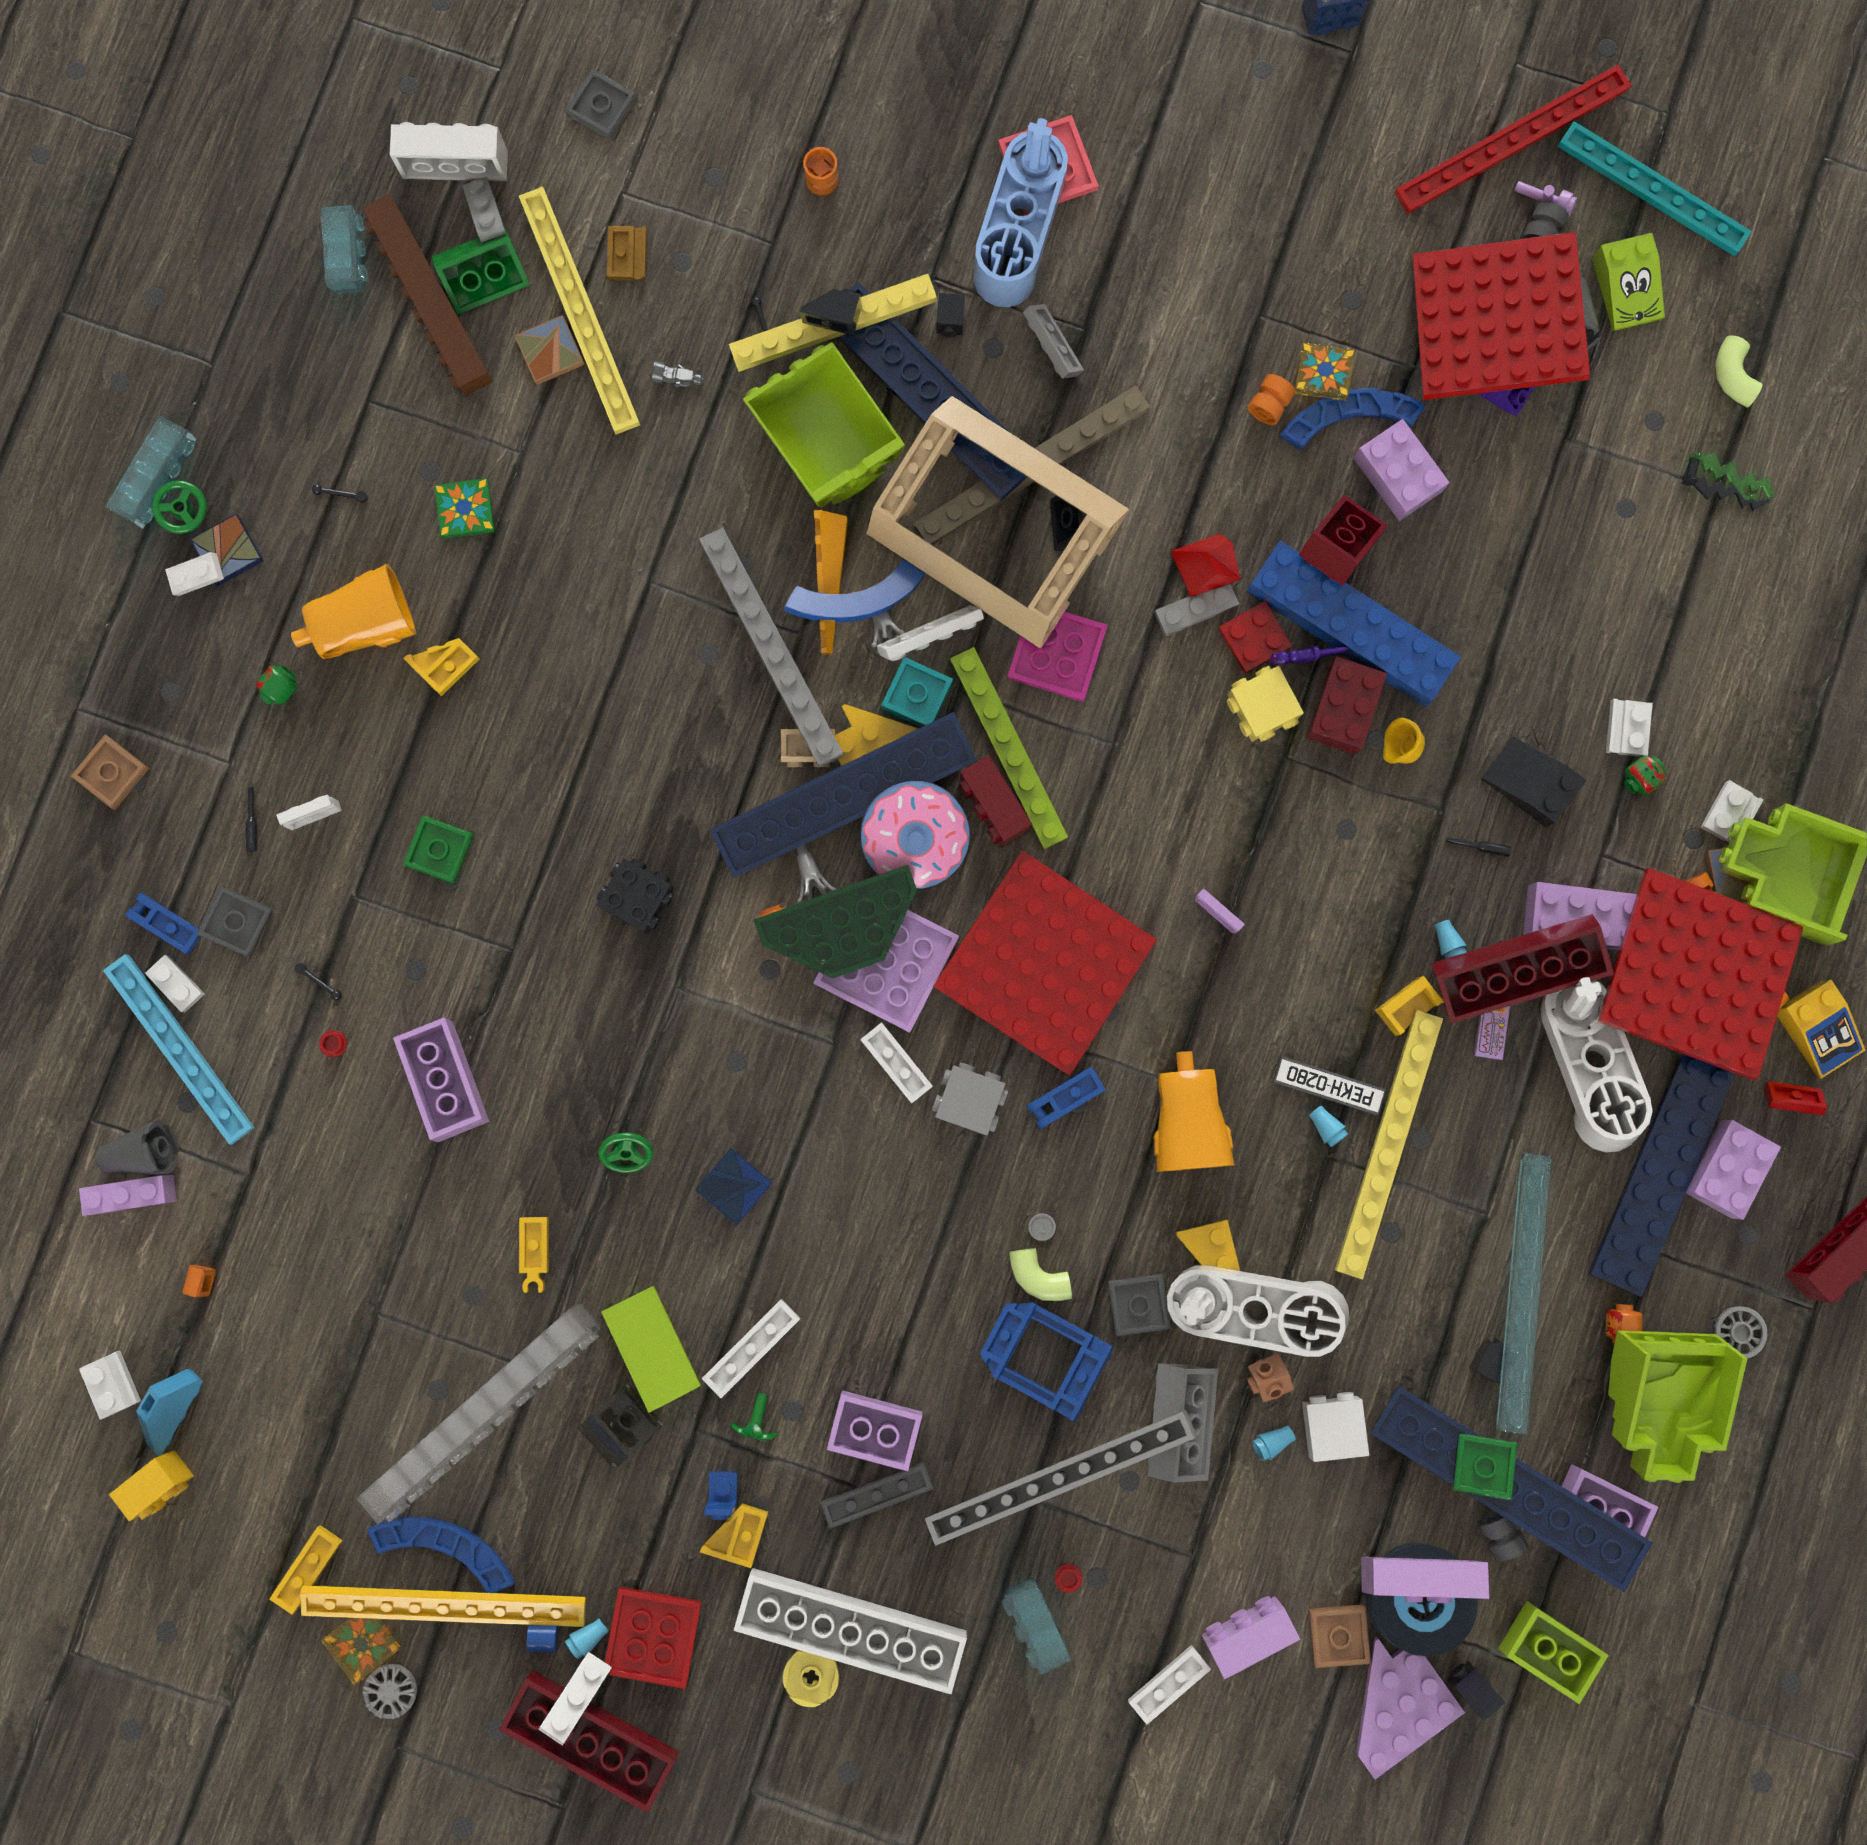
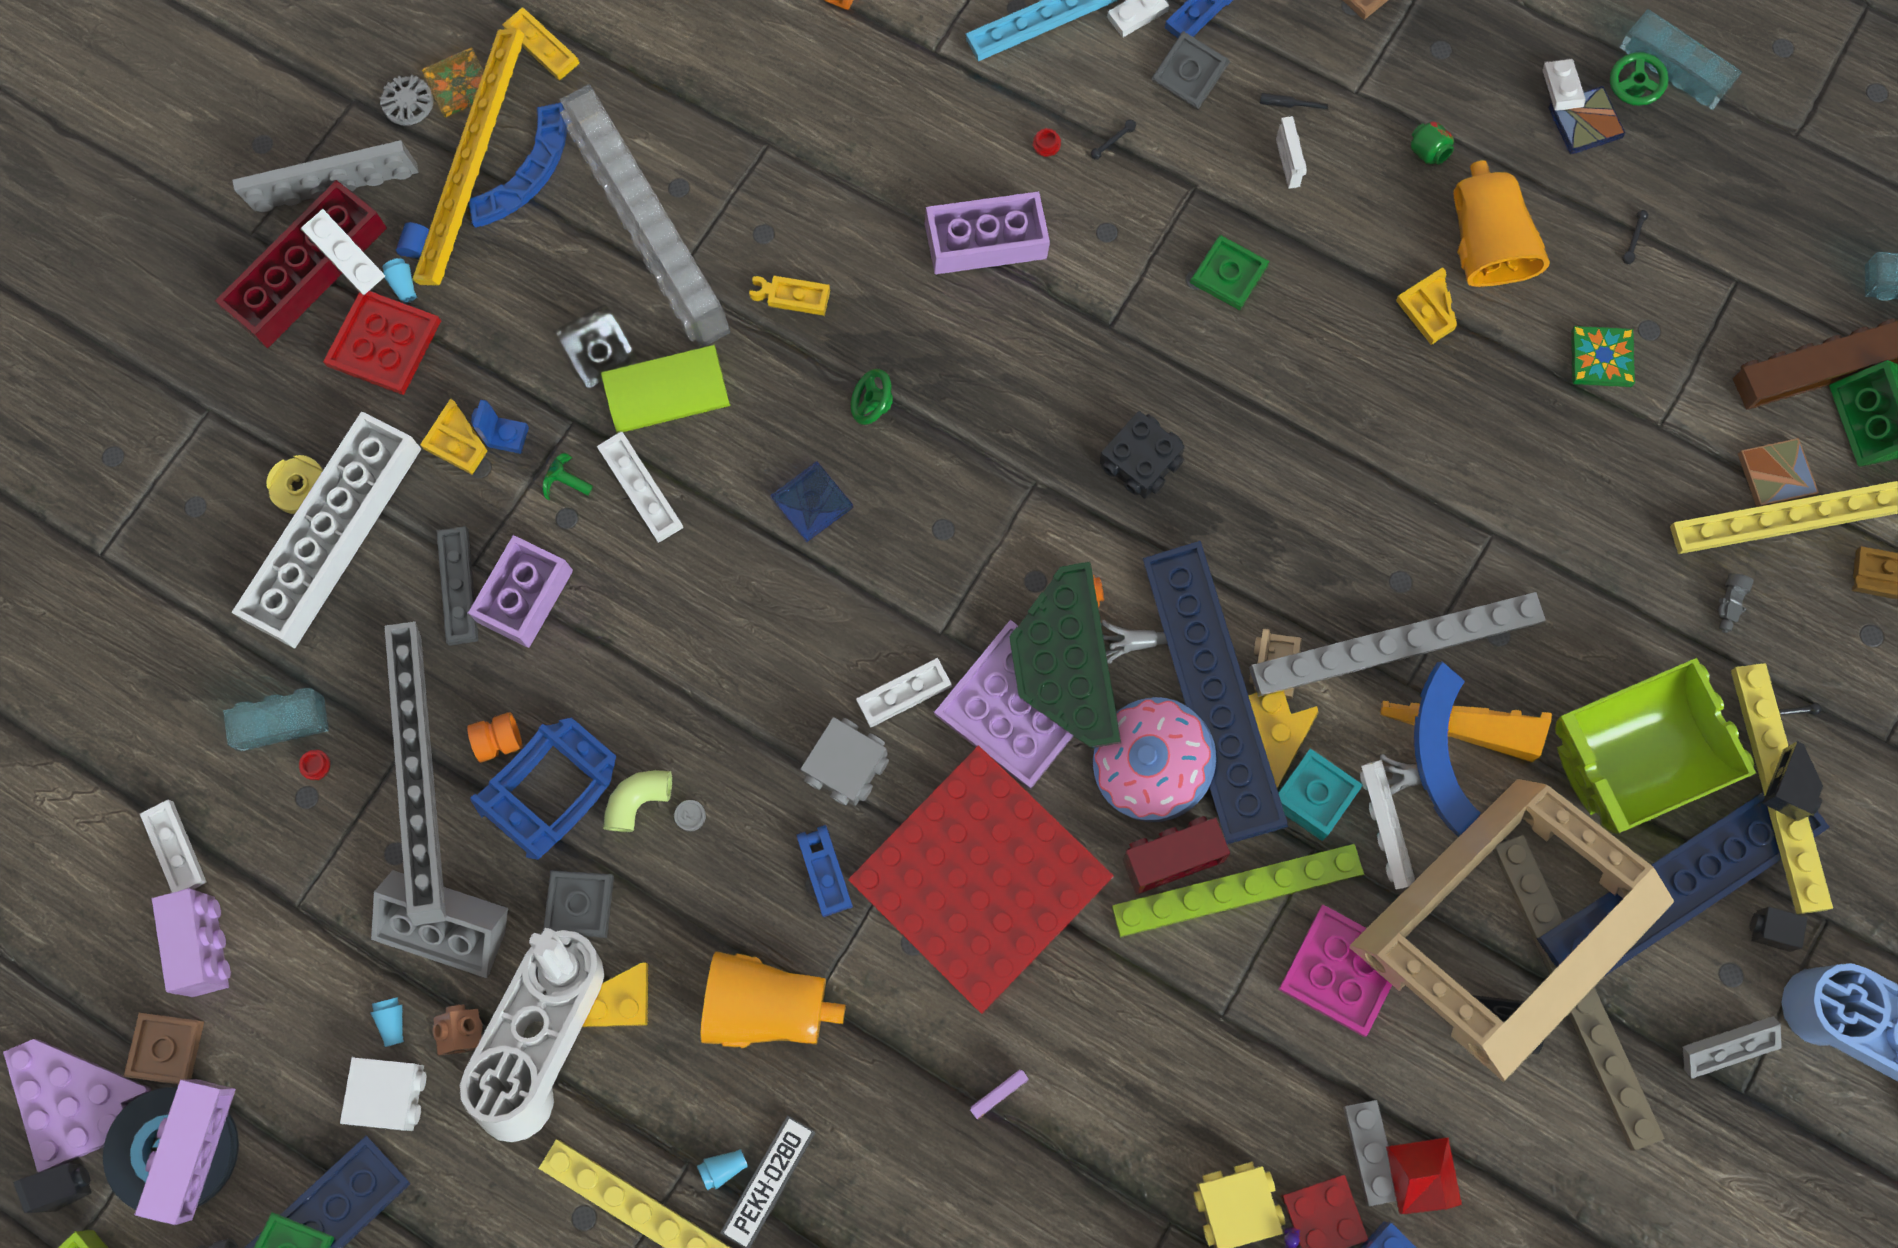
camera: 110 degrees right, 10 degrees down
none -> light grey plate [232,140,419,212]
none -> orange wheel [467,712,523,763]

